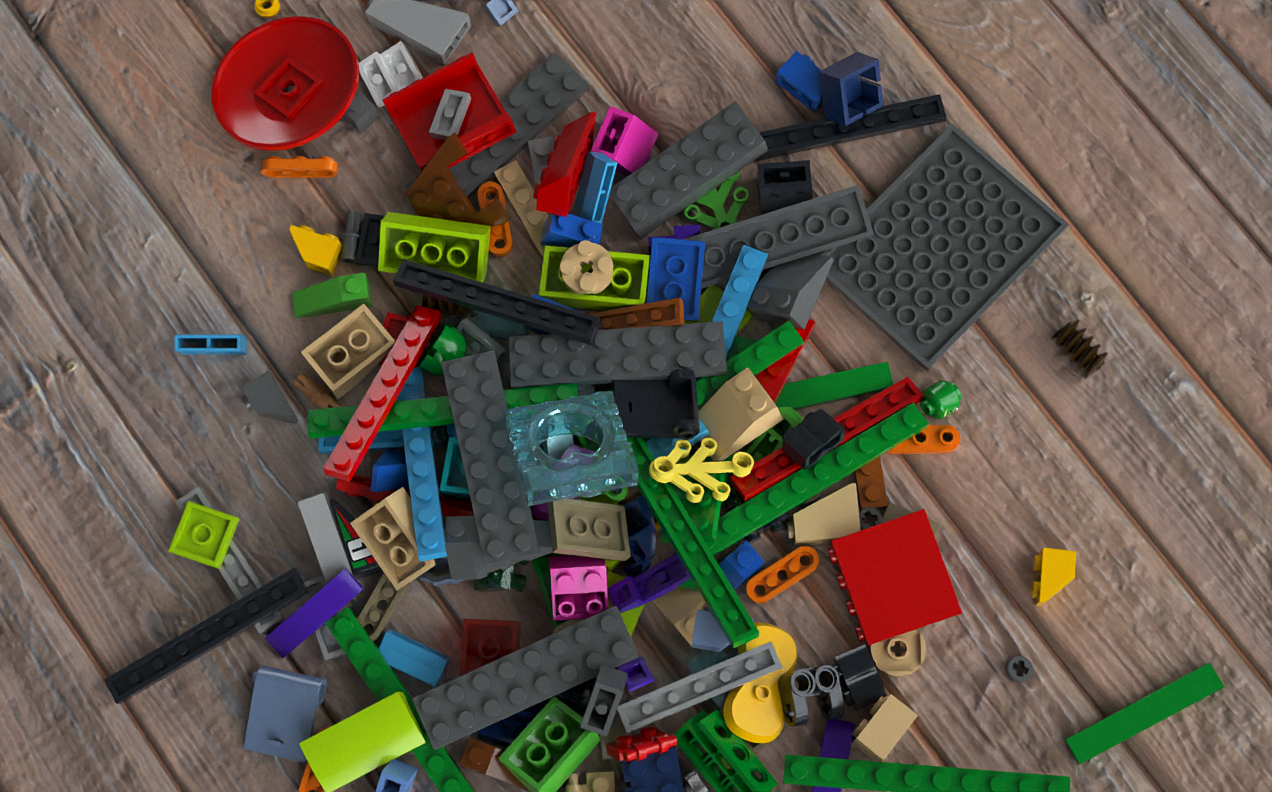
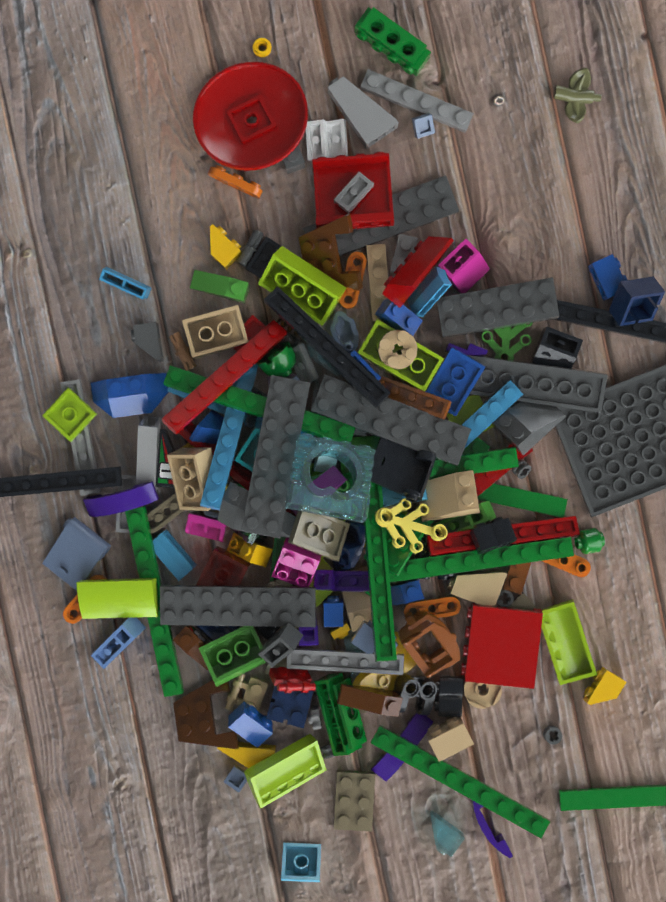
camera: 15 degrees right, 15 degrees up
none -> blue wedge [91,373,169,418]
none -> dark pink hinge [185,513,227,542]
none -> yellow slope [227,533,273,567]
none -> blue brick [323,595,343,627]
none -> sand blue arm [330,311,359,353]
none -> yellow plate [330,620,351,640]
none -> reddish brown slope [337,684,403,717]
none -> dark orange animal [398,611,460,678]
none -> dark grey bush [512,460,531,479]
none -> lime slope [542,599,597,685]

